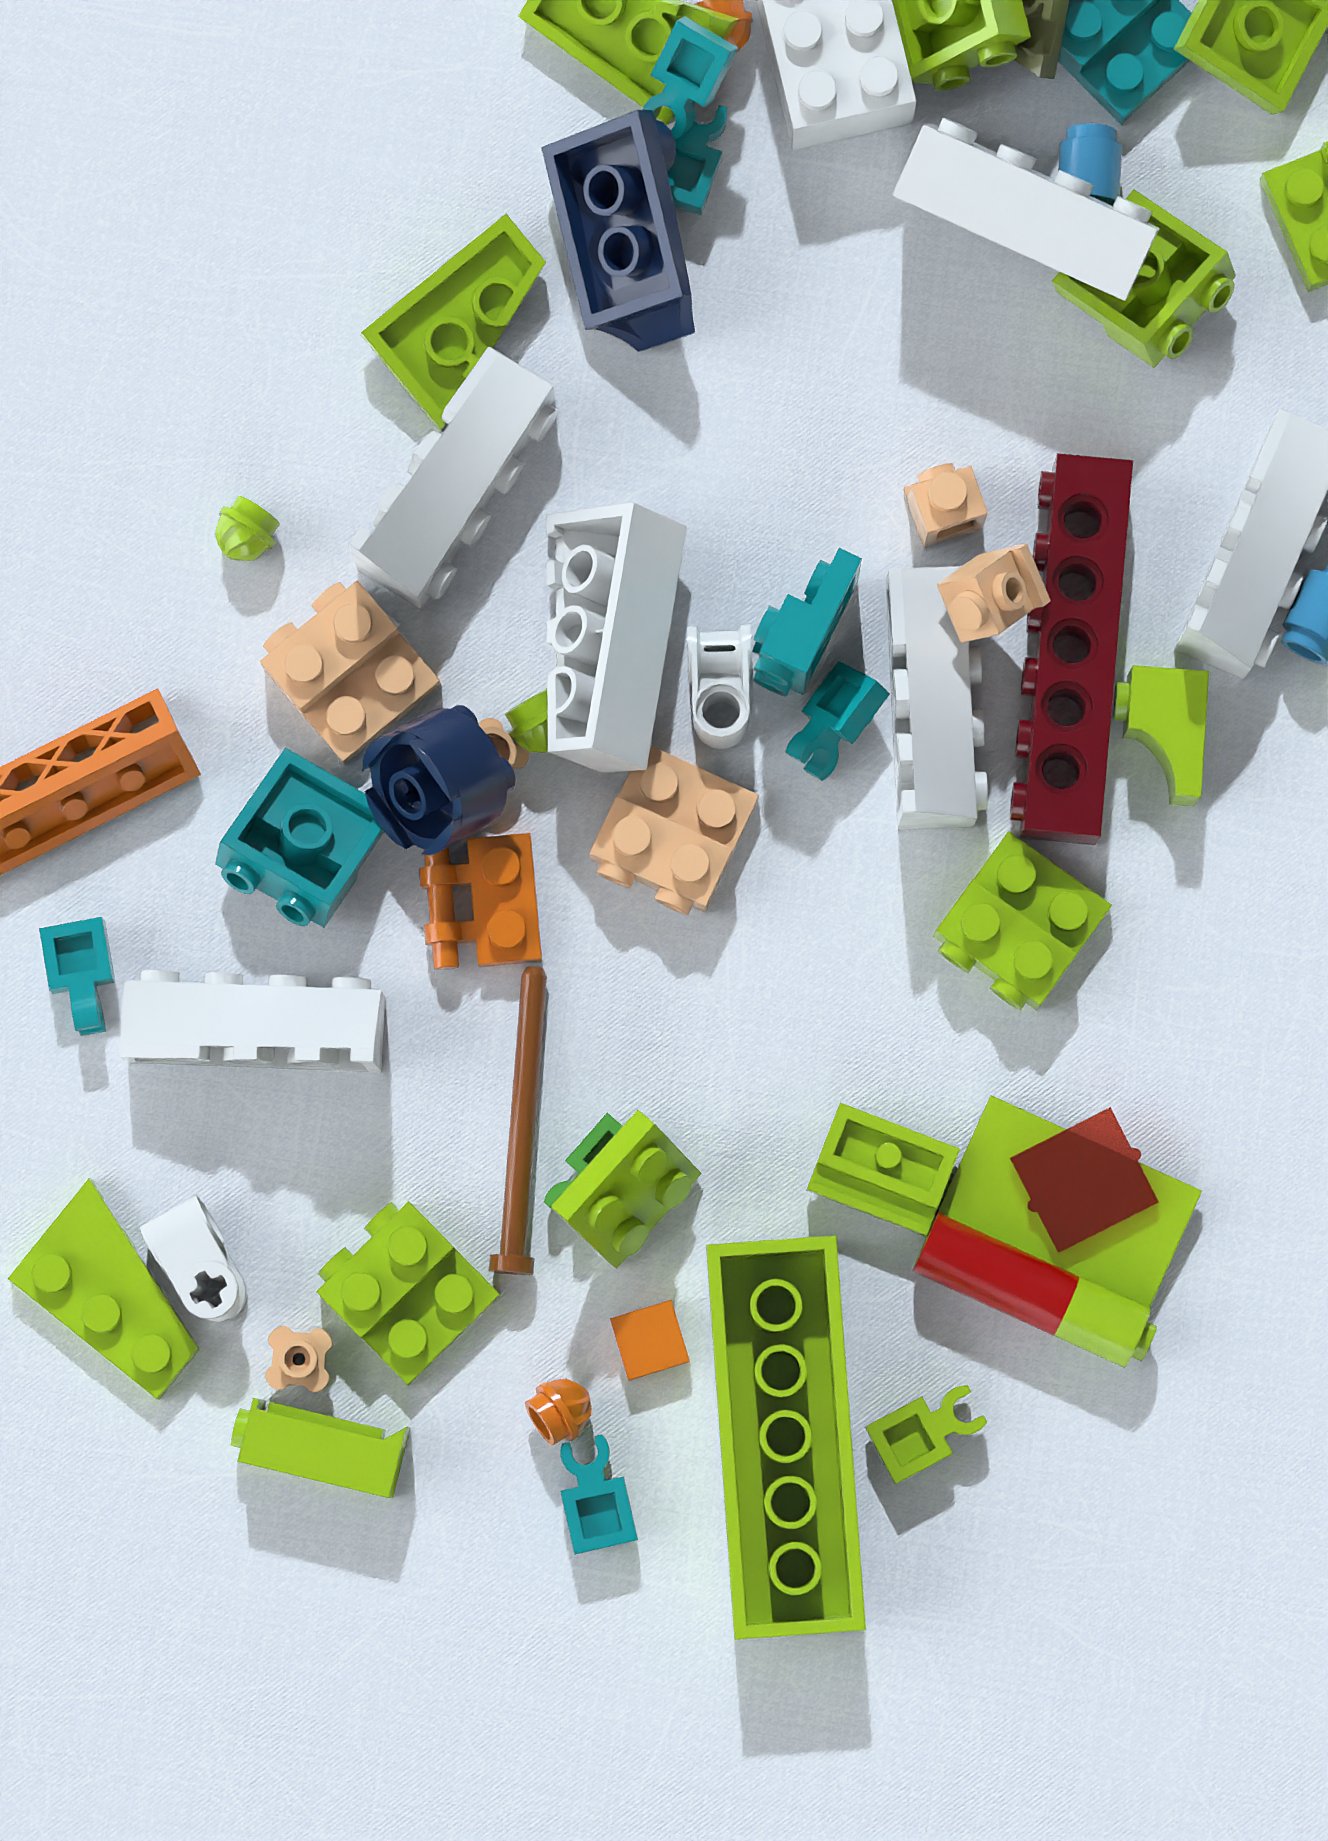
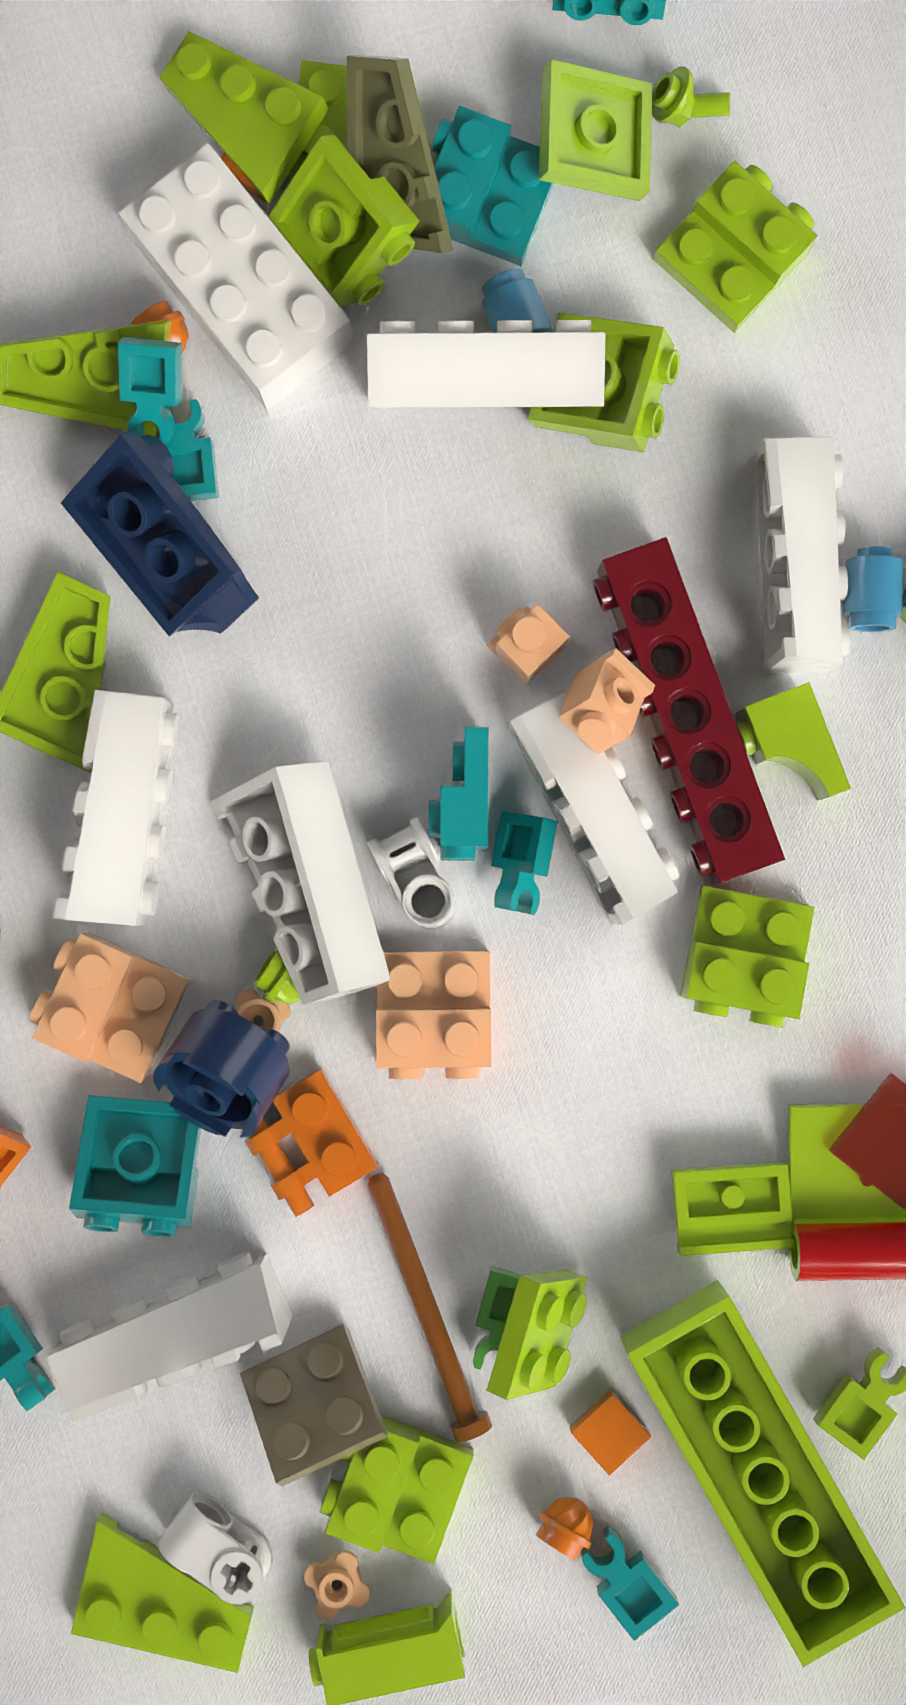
camera: 30 degrees left, 5 degrees up
none -> dark tan plate [240,1324,388,1487]

